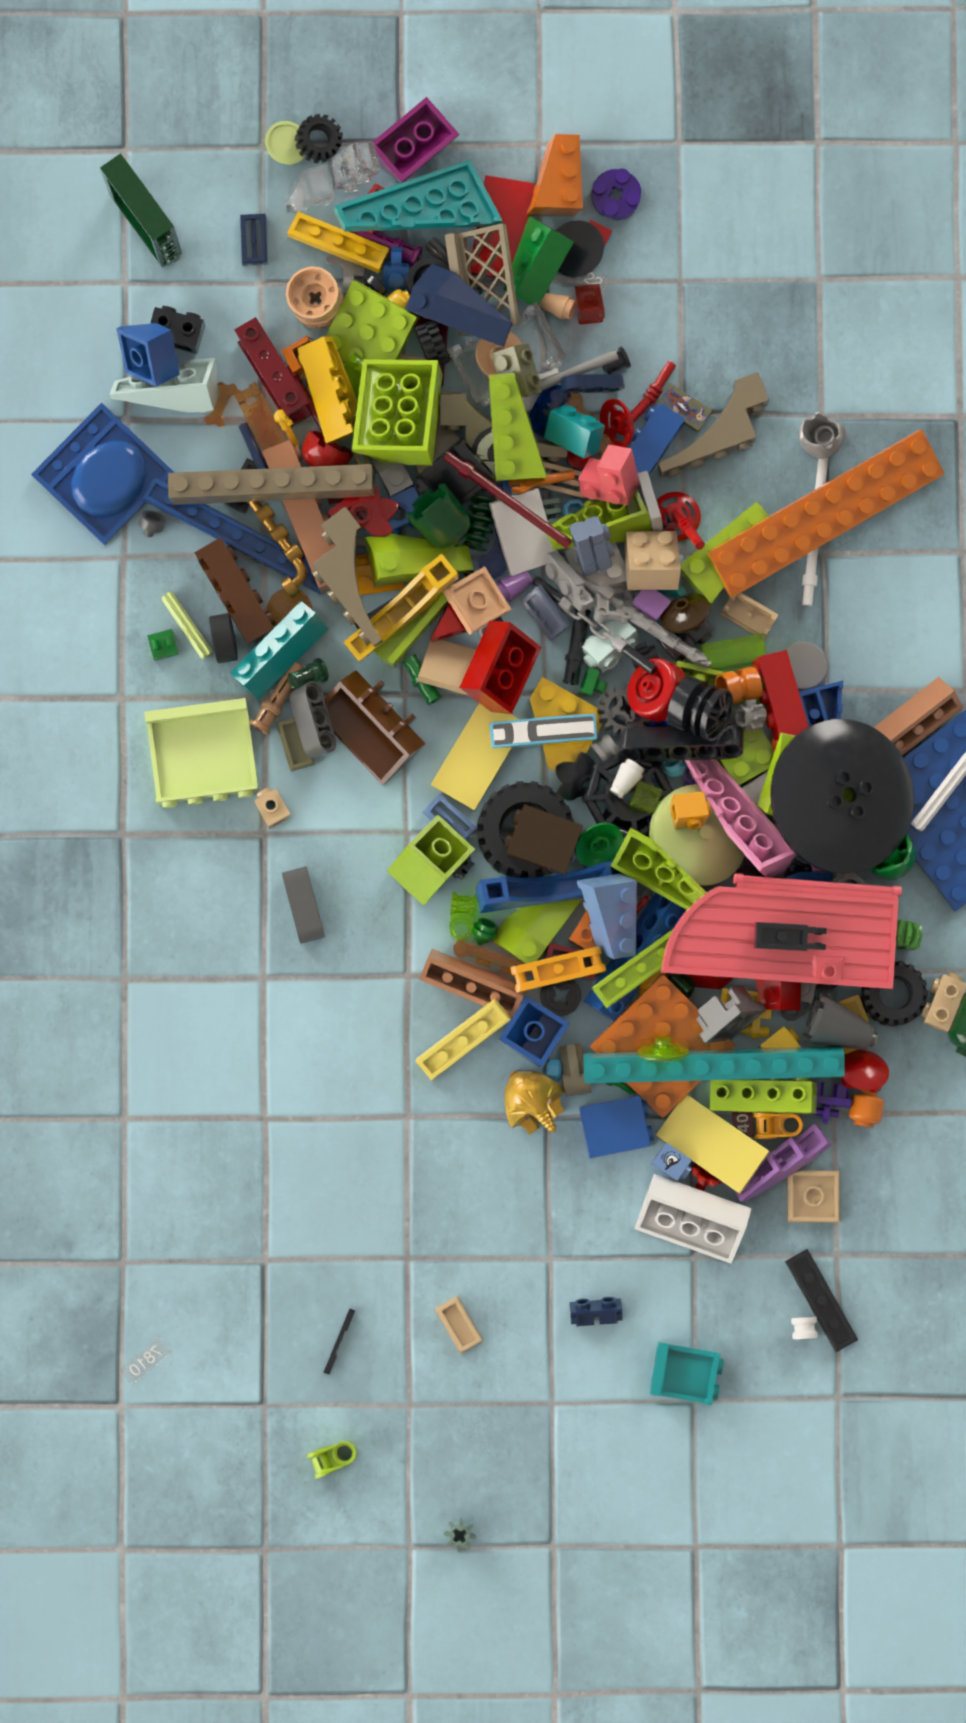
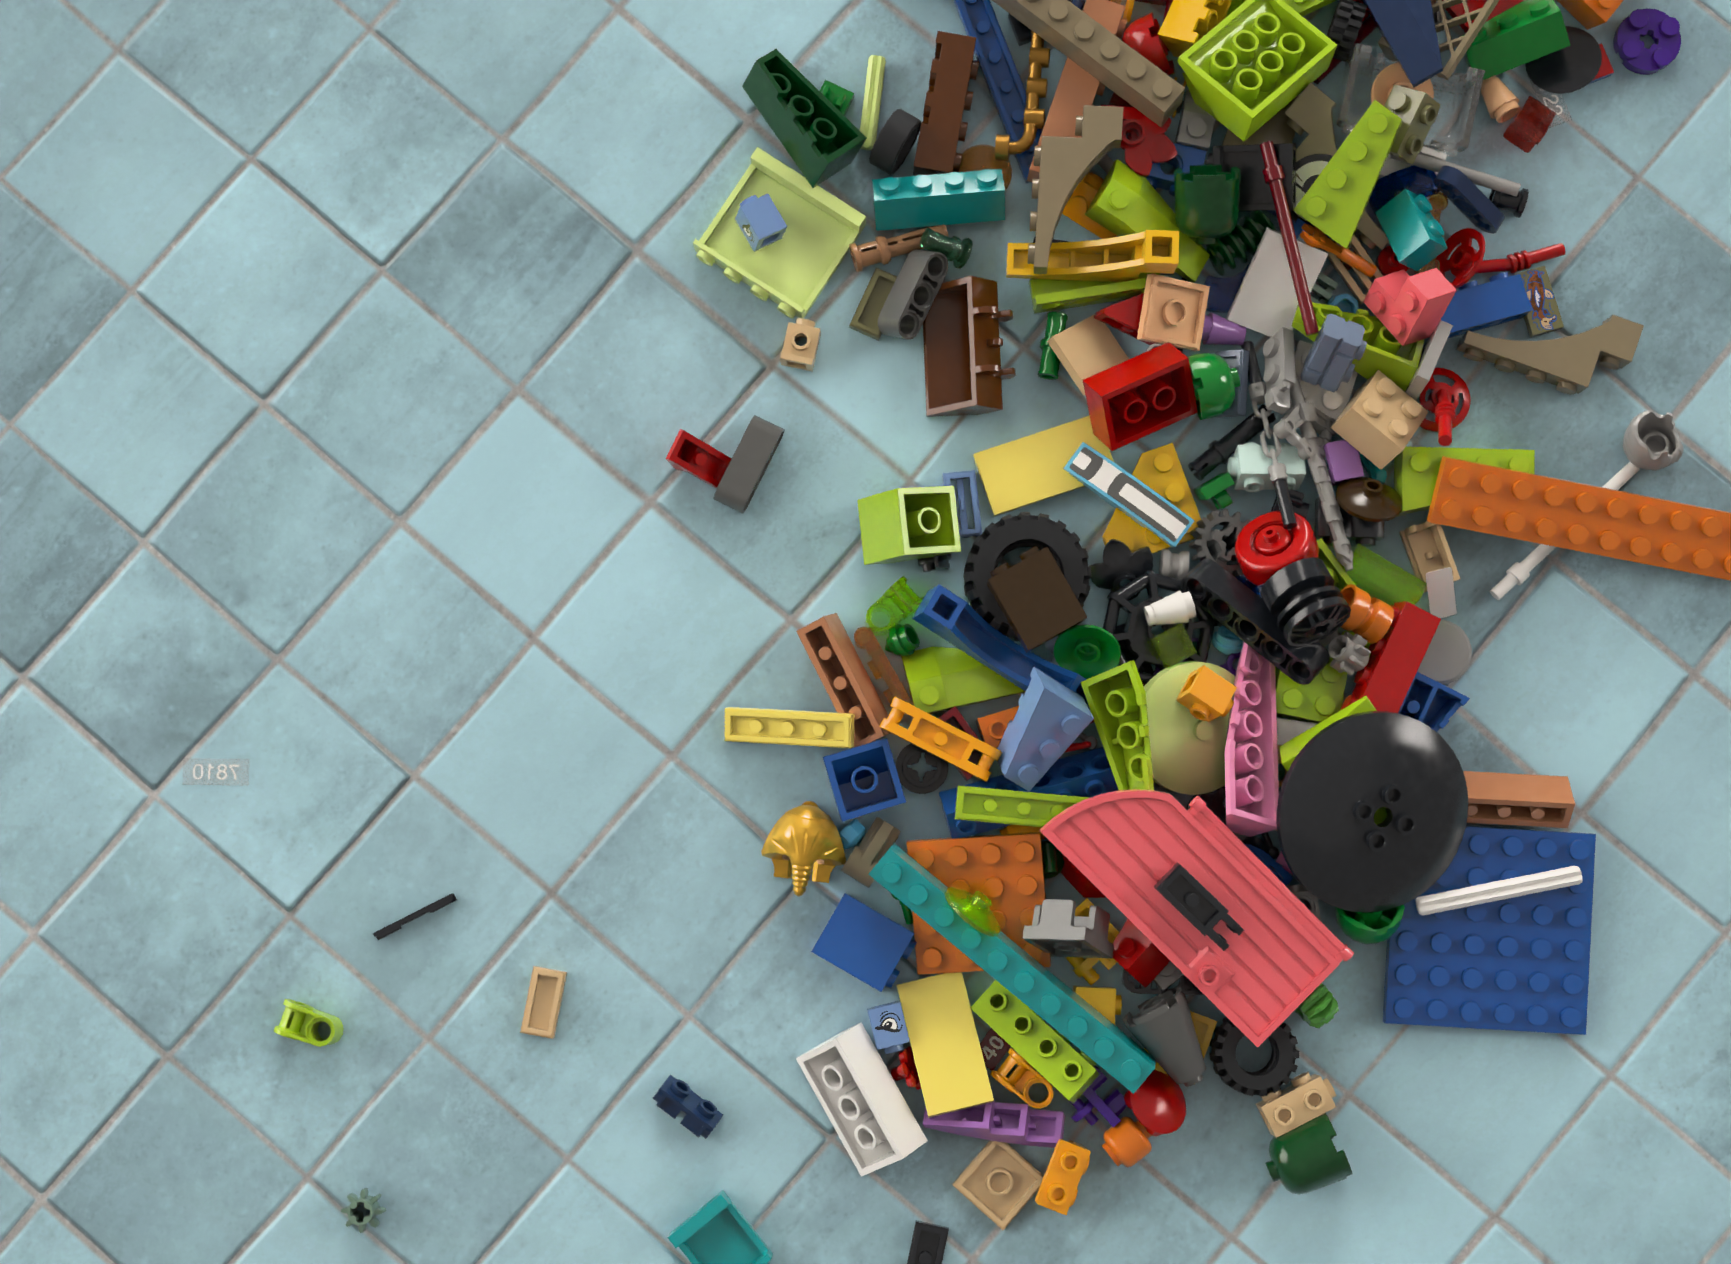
camera: 40 degrees right, 0 degrees up
none -> red slope [666,429,732,488]
none -> medium blue brick [735,194,787,252]
none -> dark green wedge [742,49,867,188]
none -> light orange bracket [1035,1139,1091,1215]
none -> green cylinder [1188,353,1240,420]
none -> white sticker [1426,567,1457,618]

